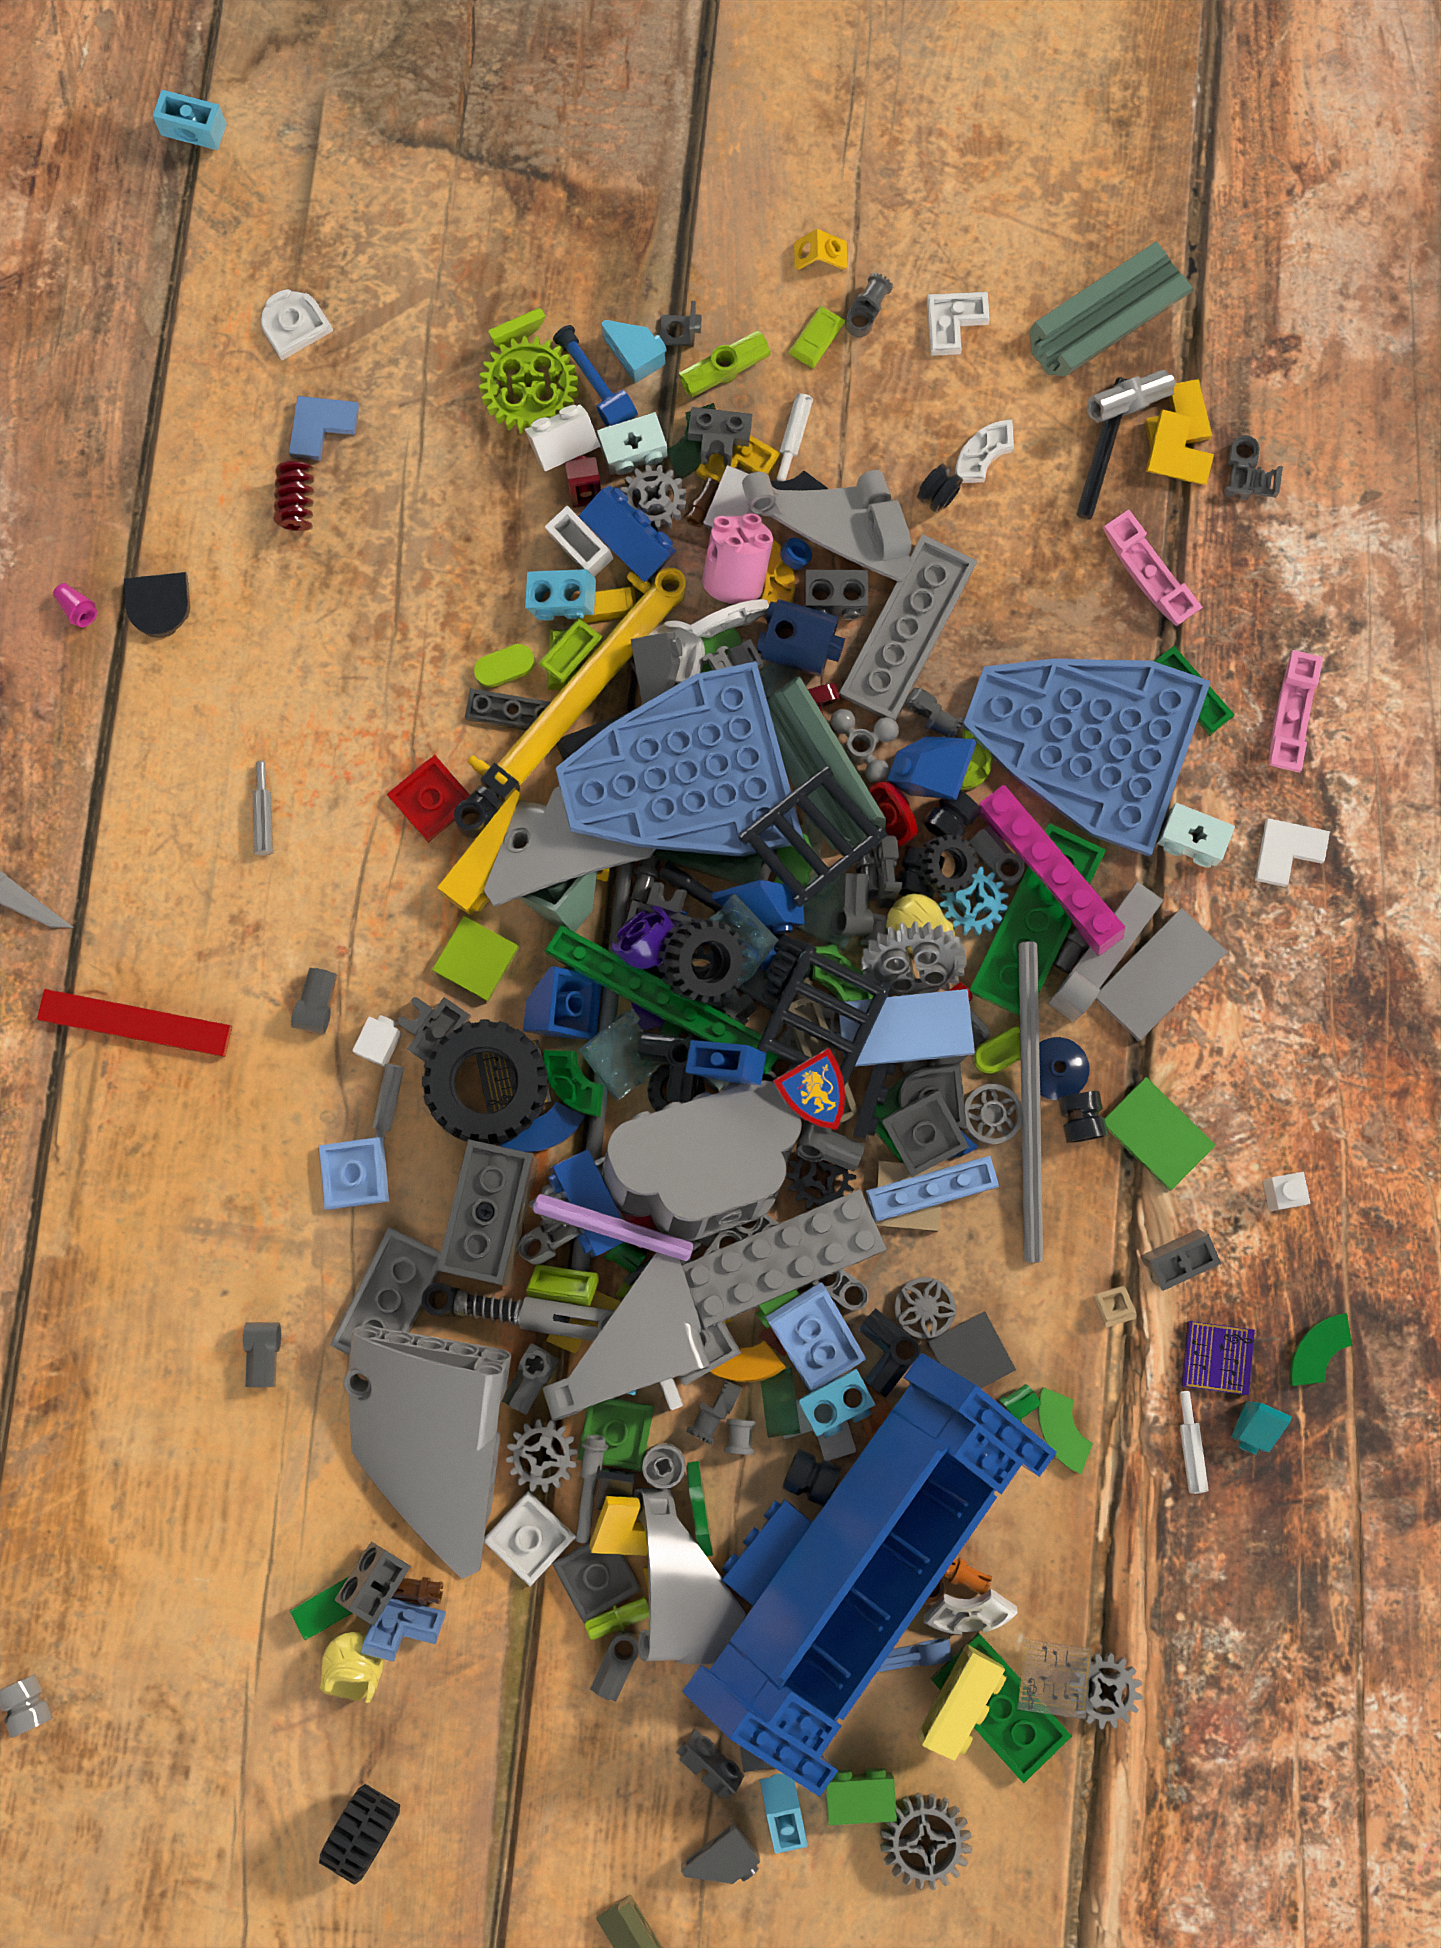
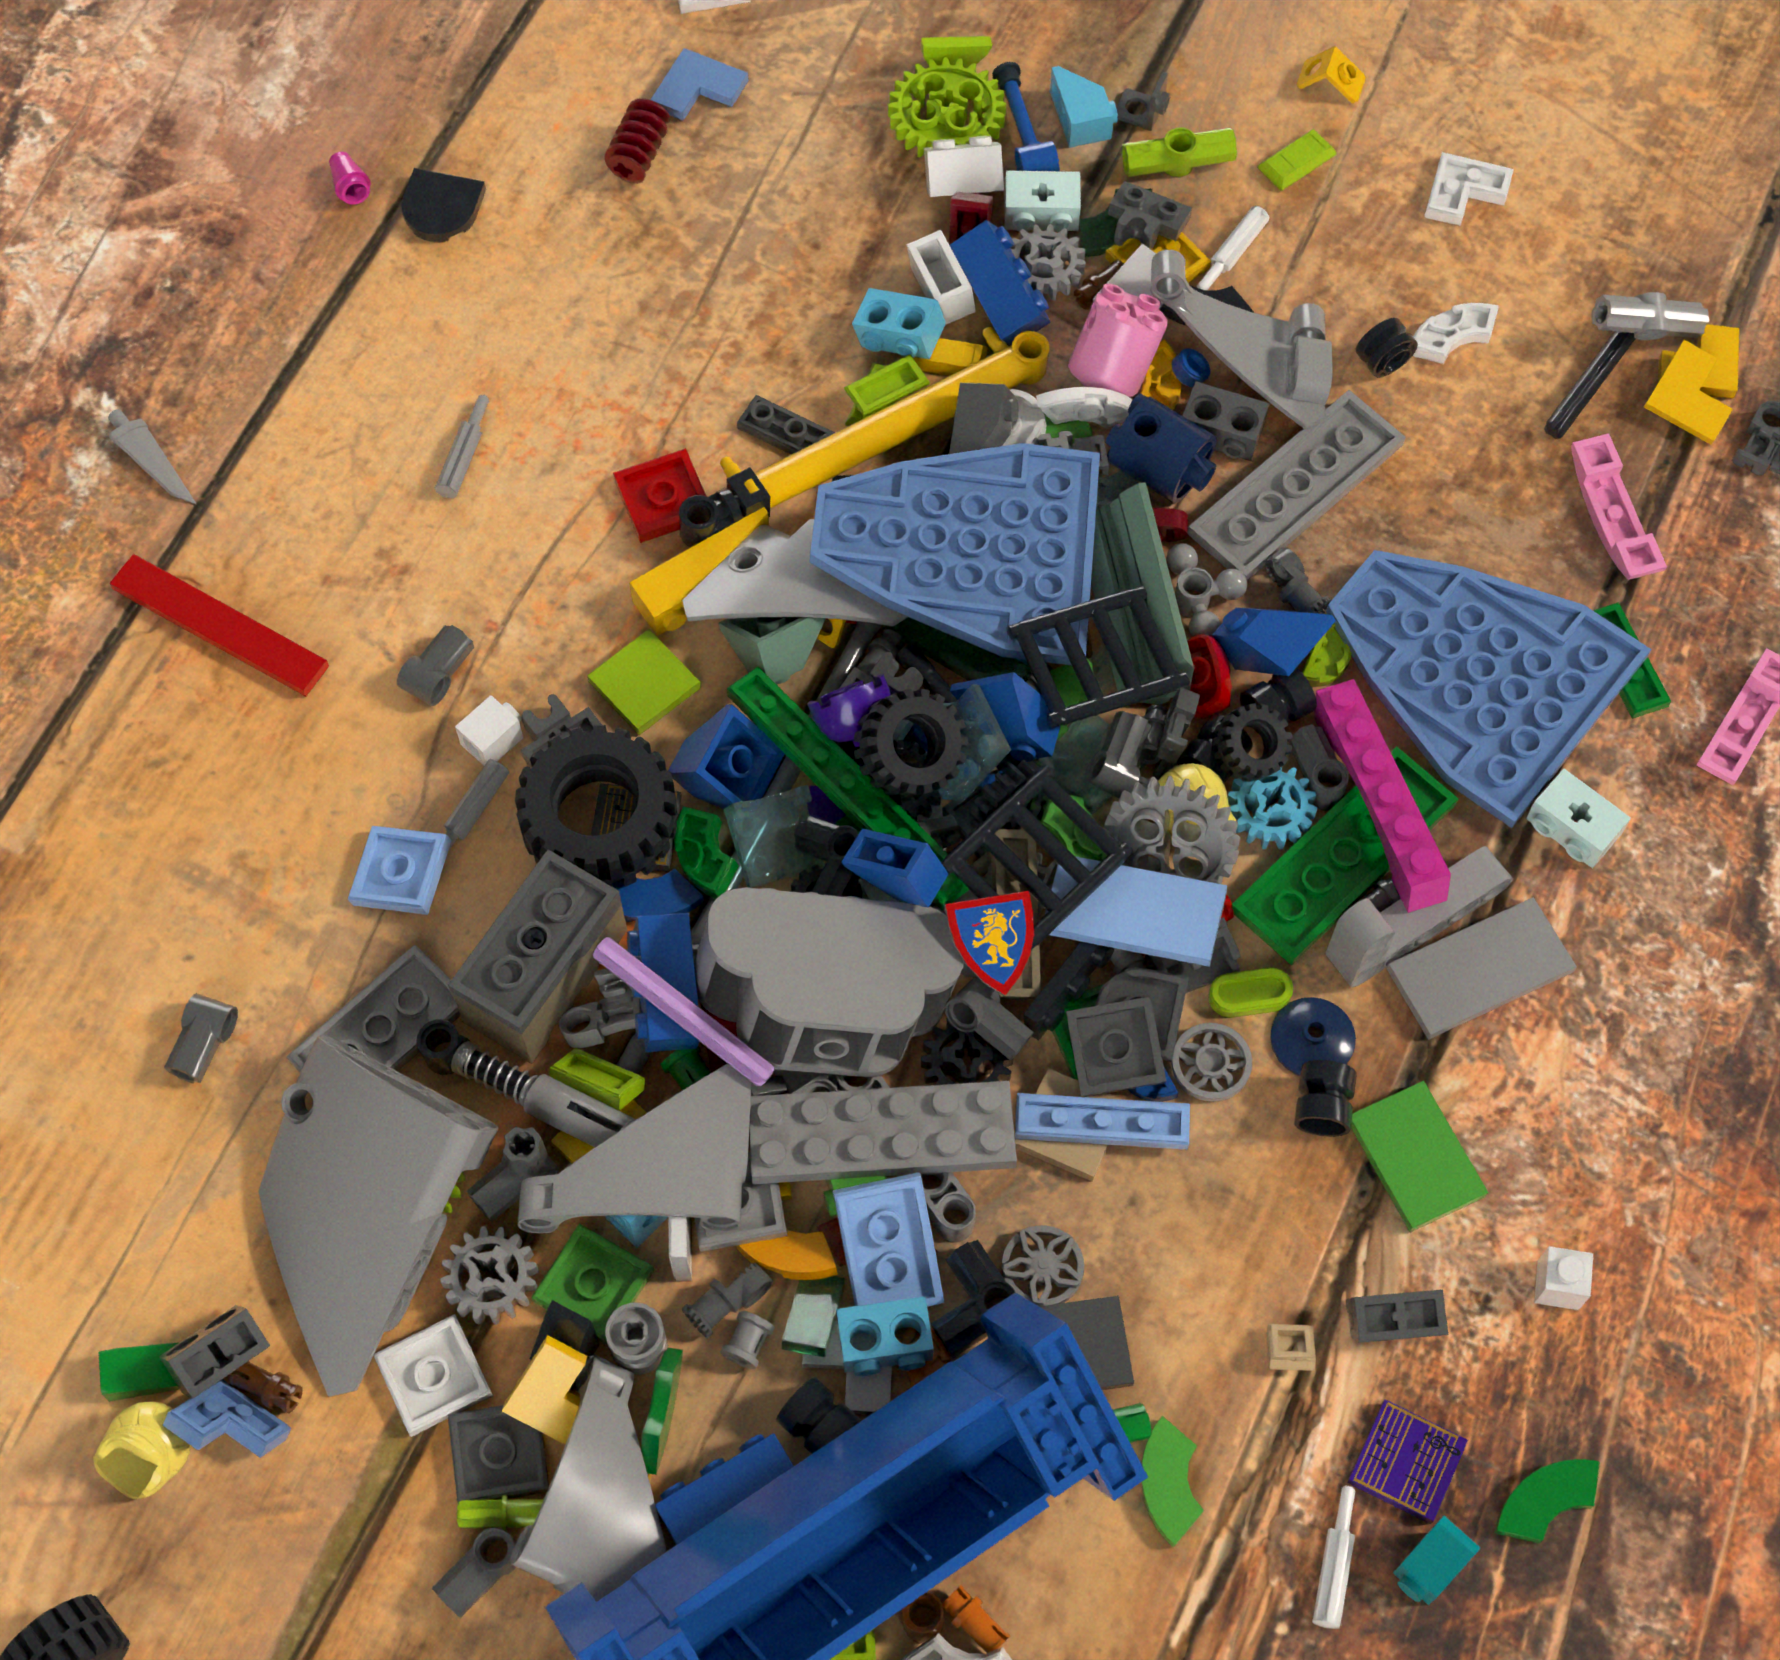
camera: 20 degrees right, 15 degrees down
lime tile [474,644,535,688] -> none
light grey pin [576,1435,608,1543] -> none
dark grey connector [846,273,893,337] -> none
light grey axle [1019,942,1043,1263] -> none
sand green piece [1030,241,1194,377] -> none
white tile [1255,818,1330,887] -> none

